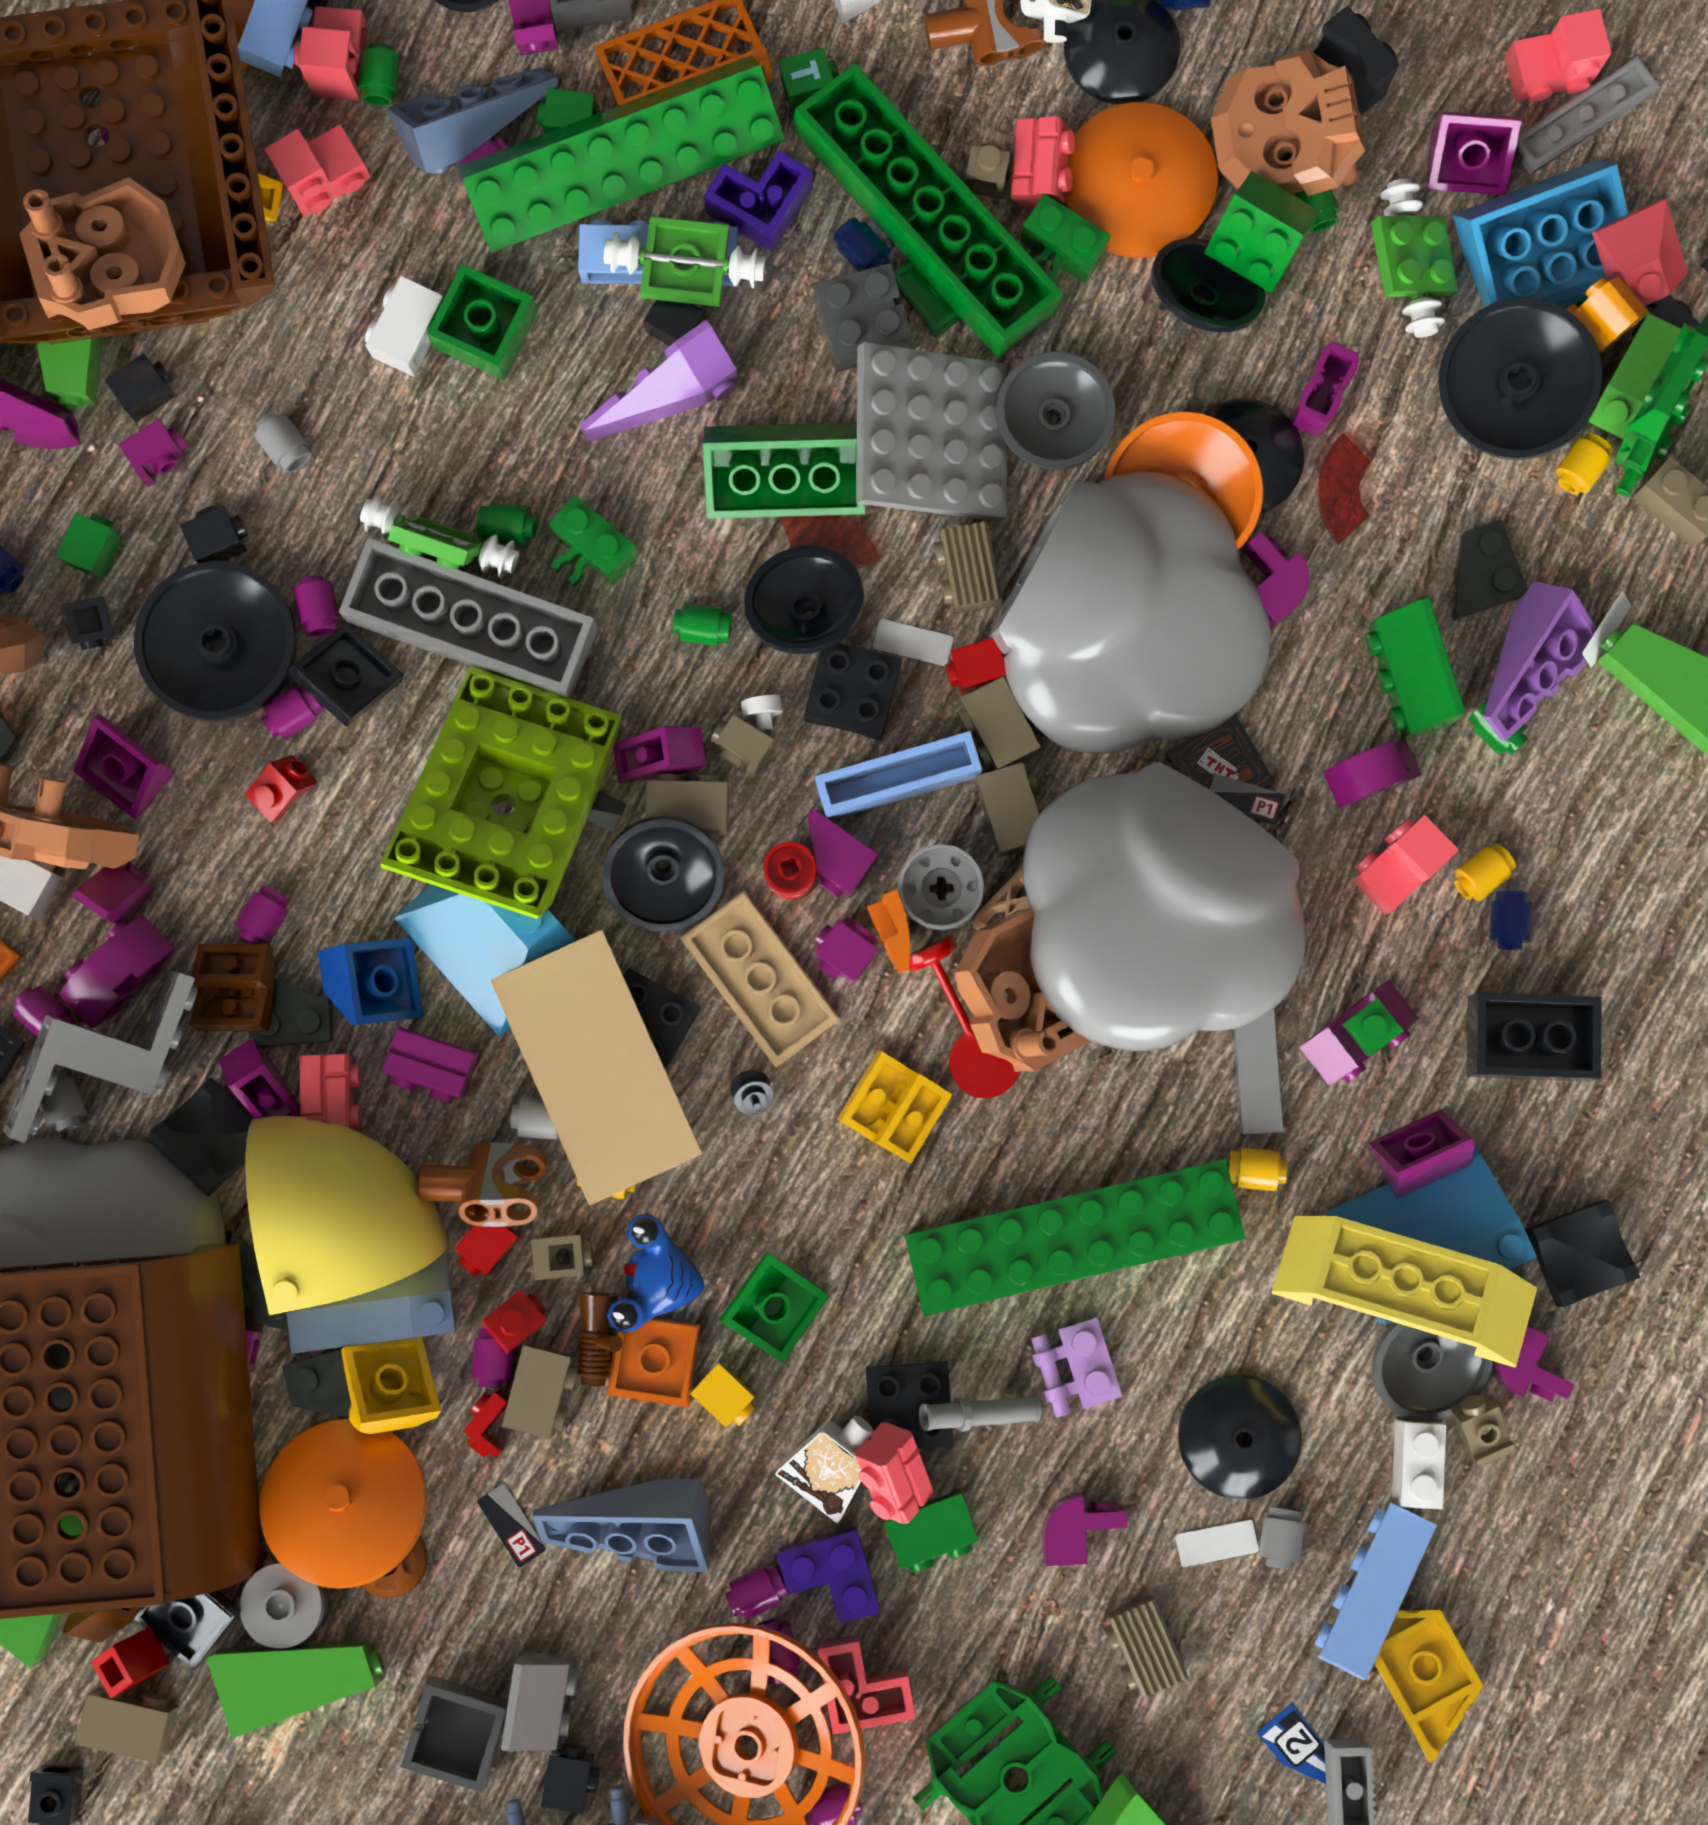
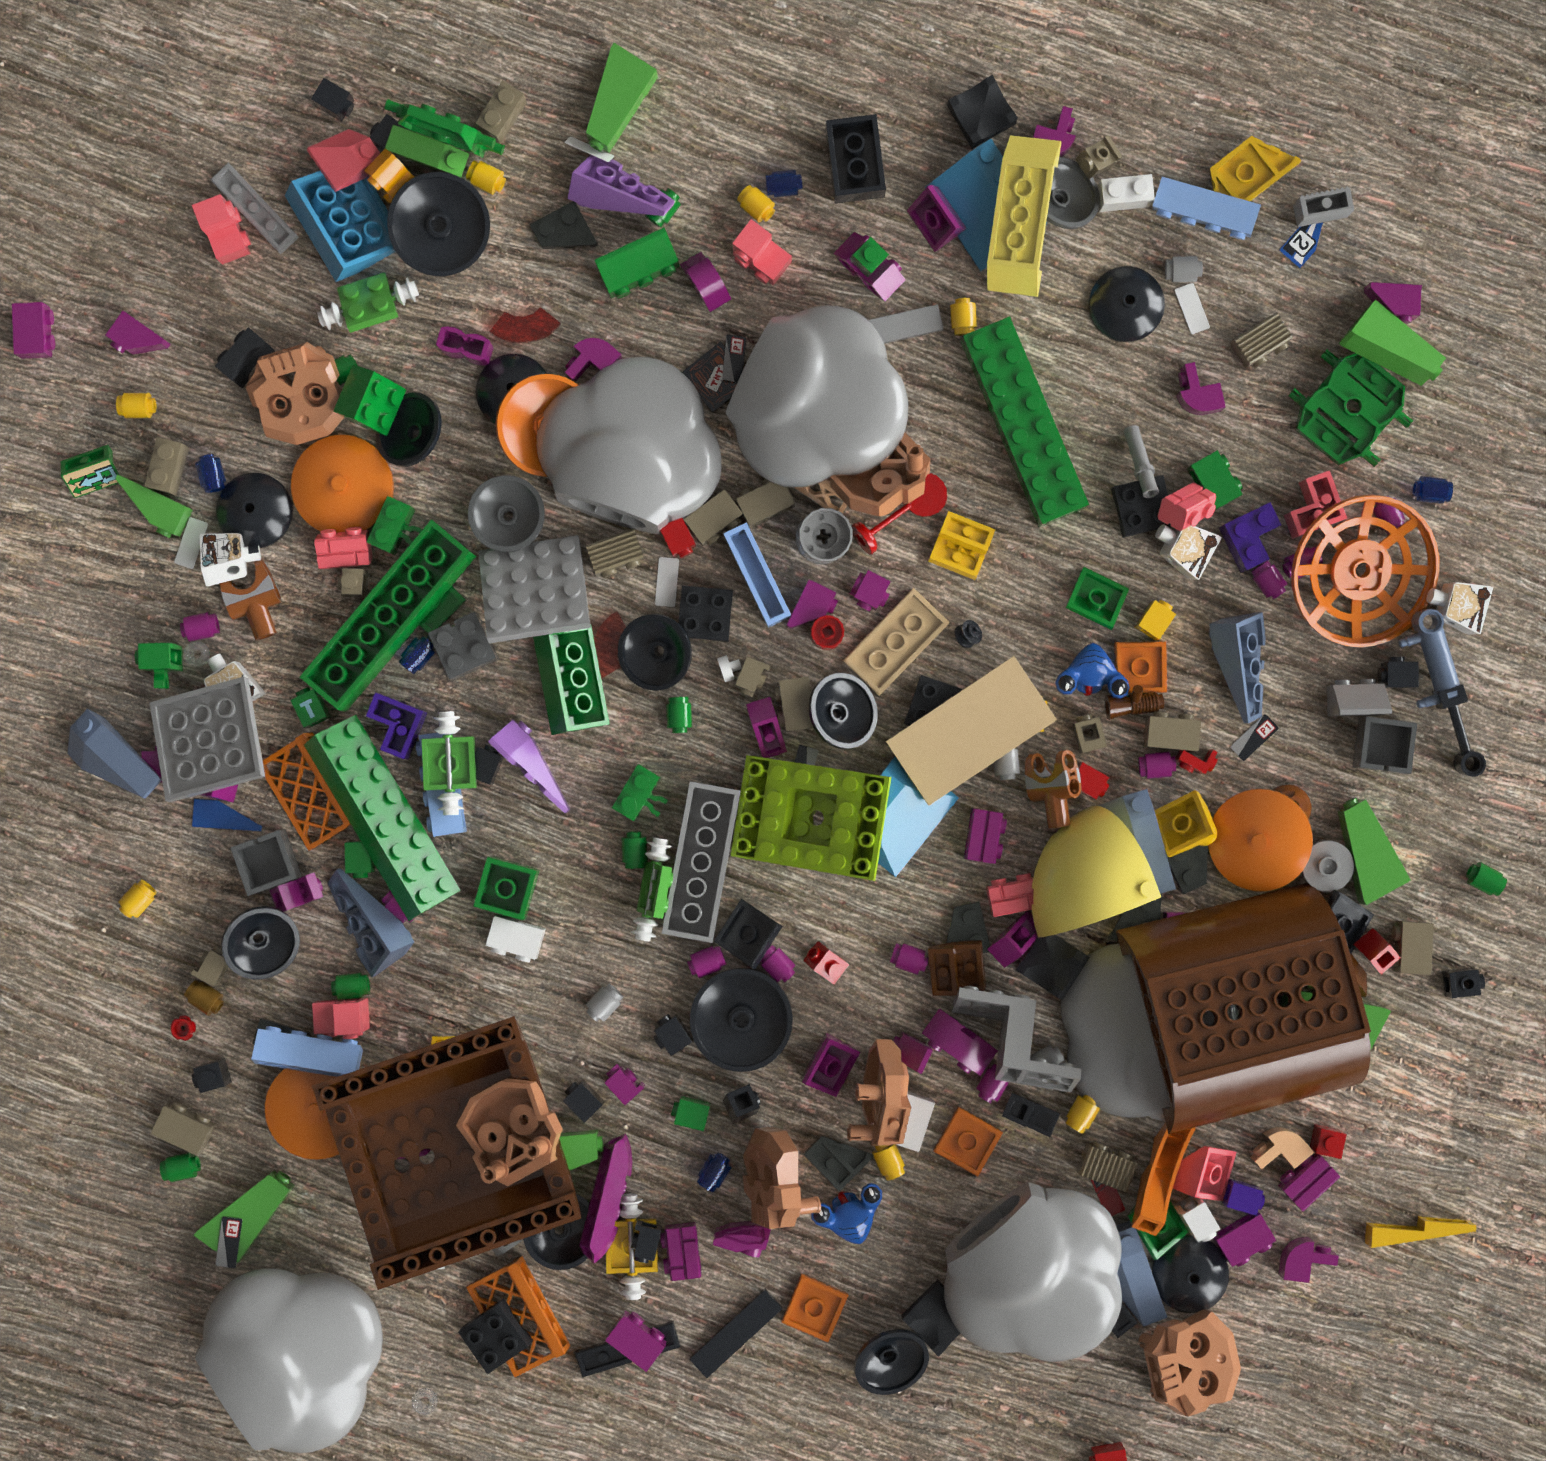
camera: 100 degrees left, 5 degrees up
coral brick [264,124,371,216] -> none
blue slope [317,938,424,1026] -> none
red bracket [481,1289,547,1354] -> none
orange slope [867,889,910,974] -> none
lavender plate [1031,1317,1122,1418] -> none
magenta slope [1427,111,1522,195] -> none

